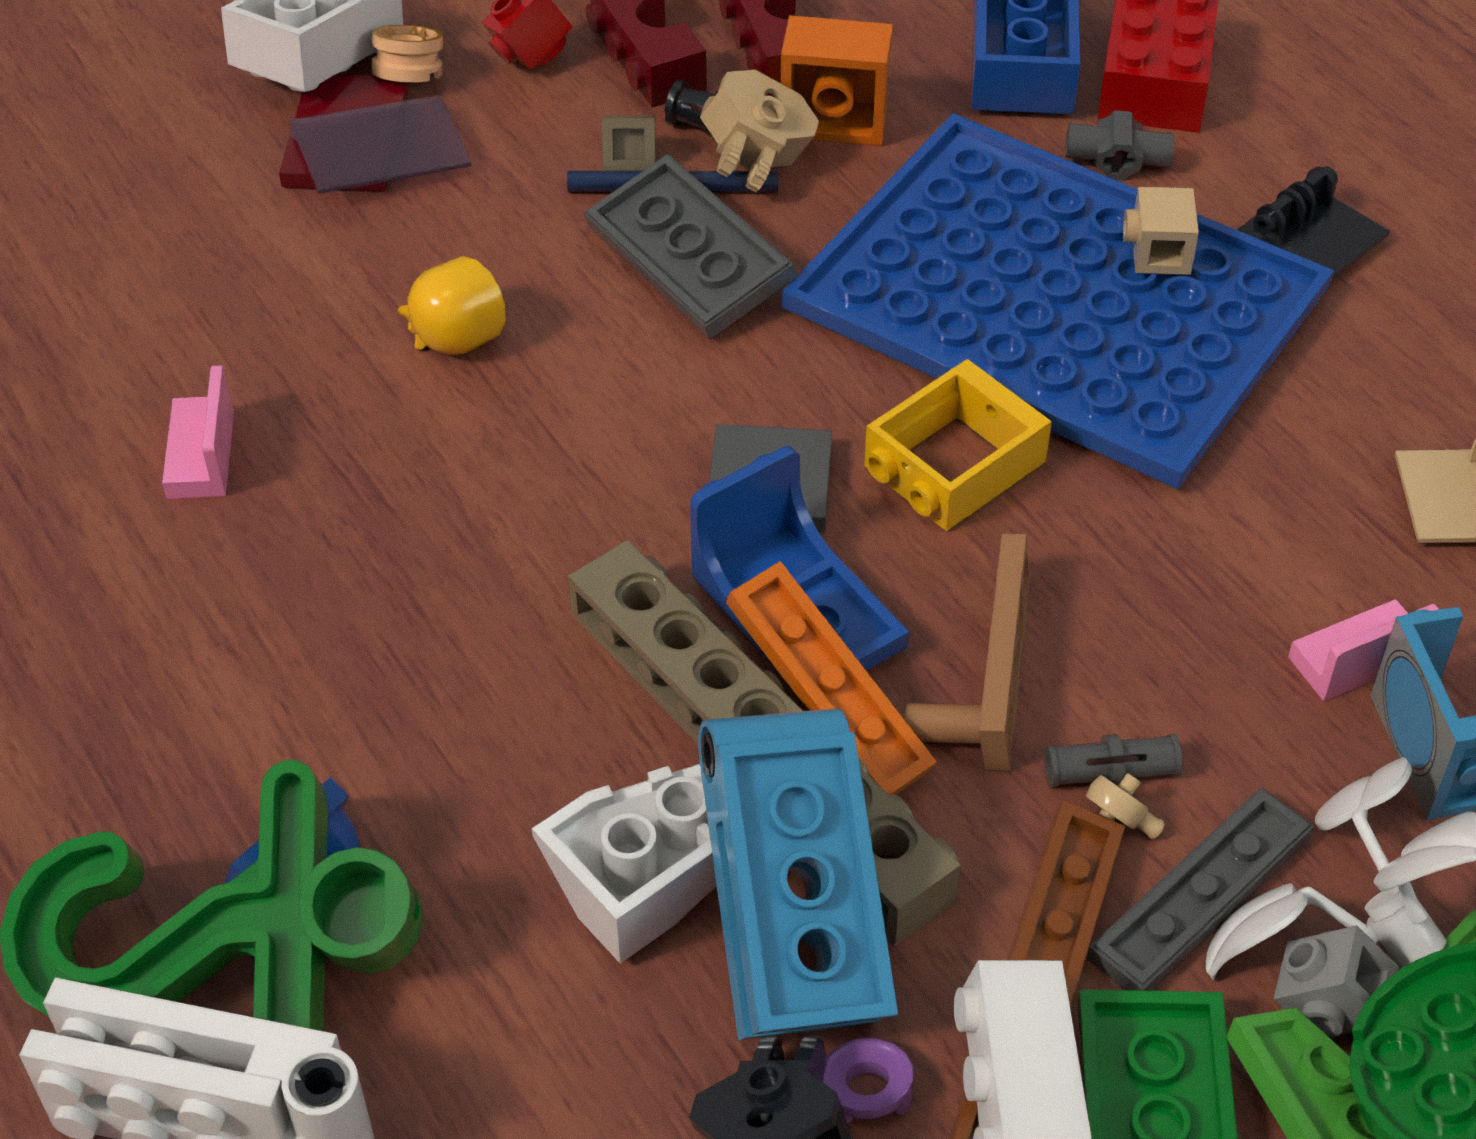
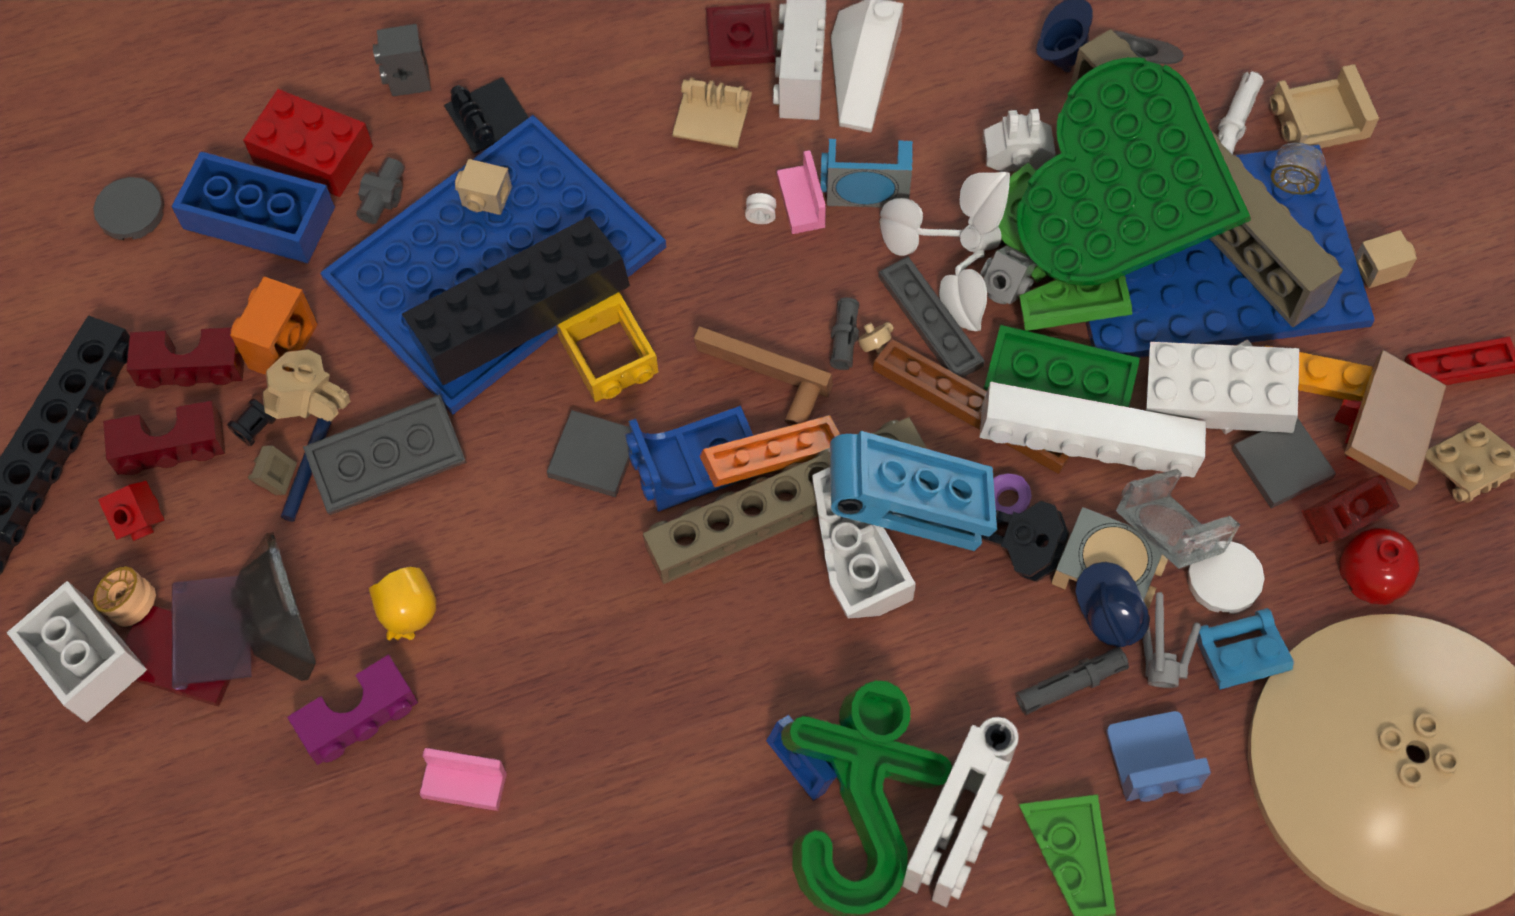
camera: 75 degrees left, 15 degrees up
none -> clear smoke wedge [231,532,316,681]
none -> magenta arch [287,654,418,765]
none -> dark grey brick [373,24,431,97]
none -> black brick [402,216,630,386]
none -> white bush [745,193,776,224]

